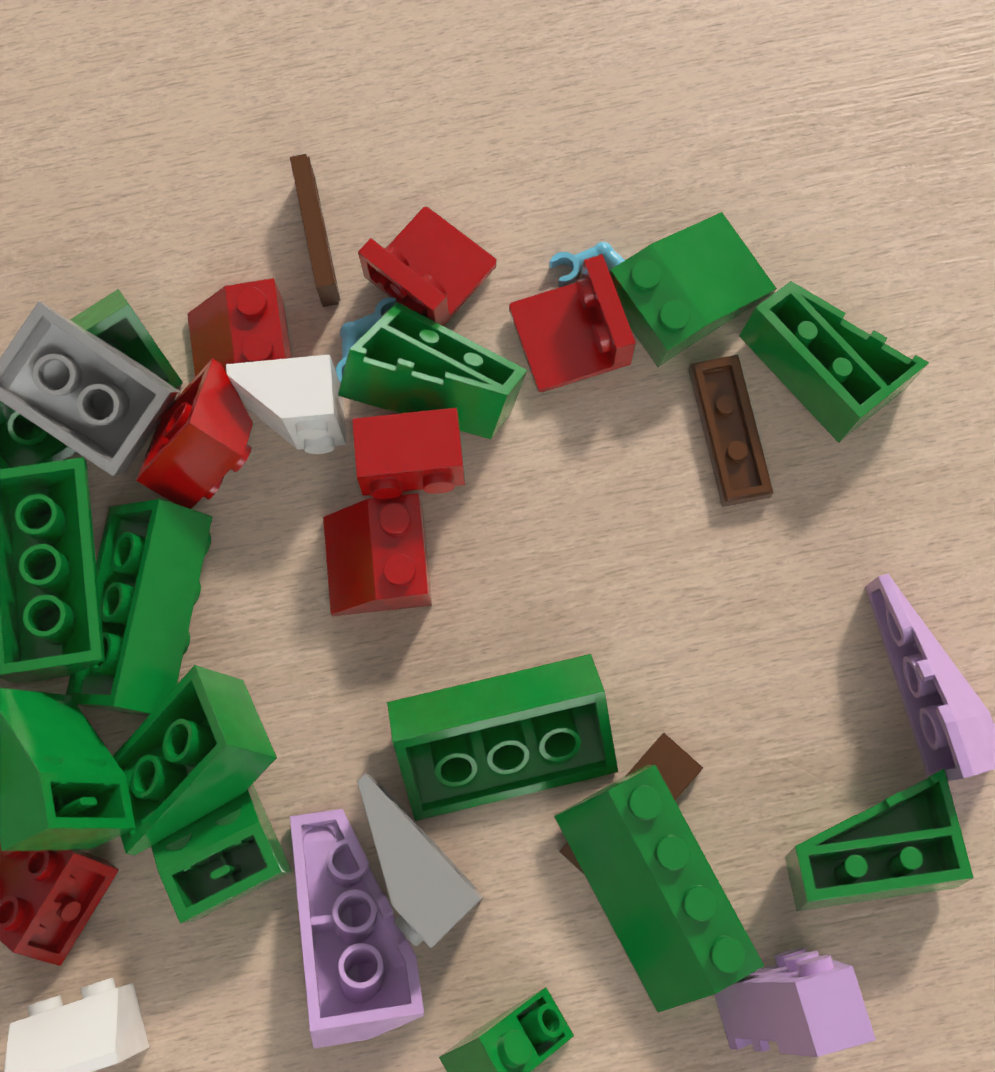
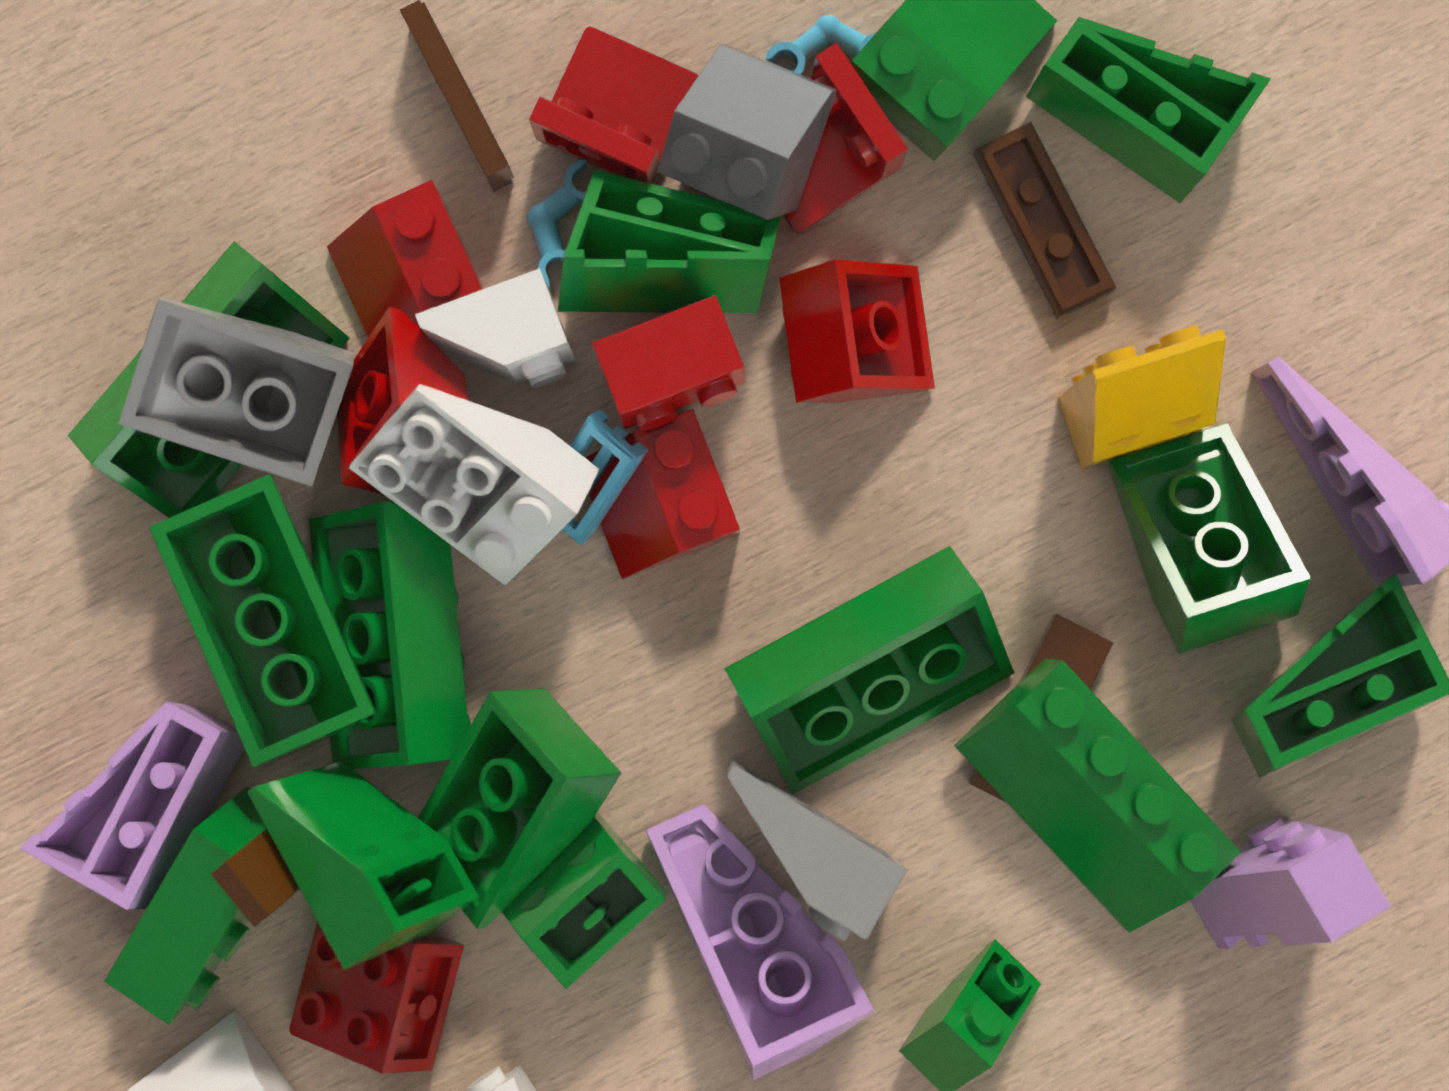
camera: 20 degrees left, 10 degrees up
none -> white slope [348,384,599,586]
none -> medium azure tile [562,409,648,545]
none -> dark grey slope [656,44,837,220]
none -> red slope [779,259,935,403]
none -> yellow slope [1058,325,1226,469]
none -> green slope [1109,423,1311,654]

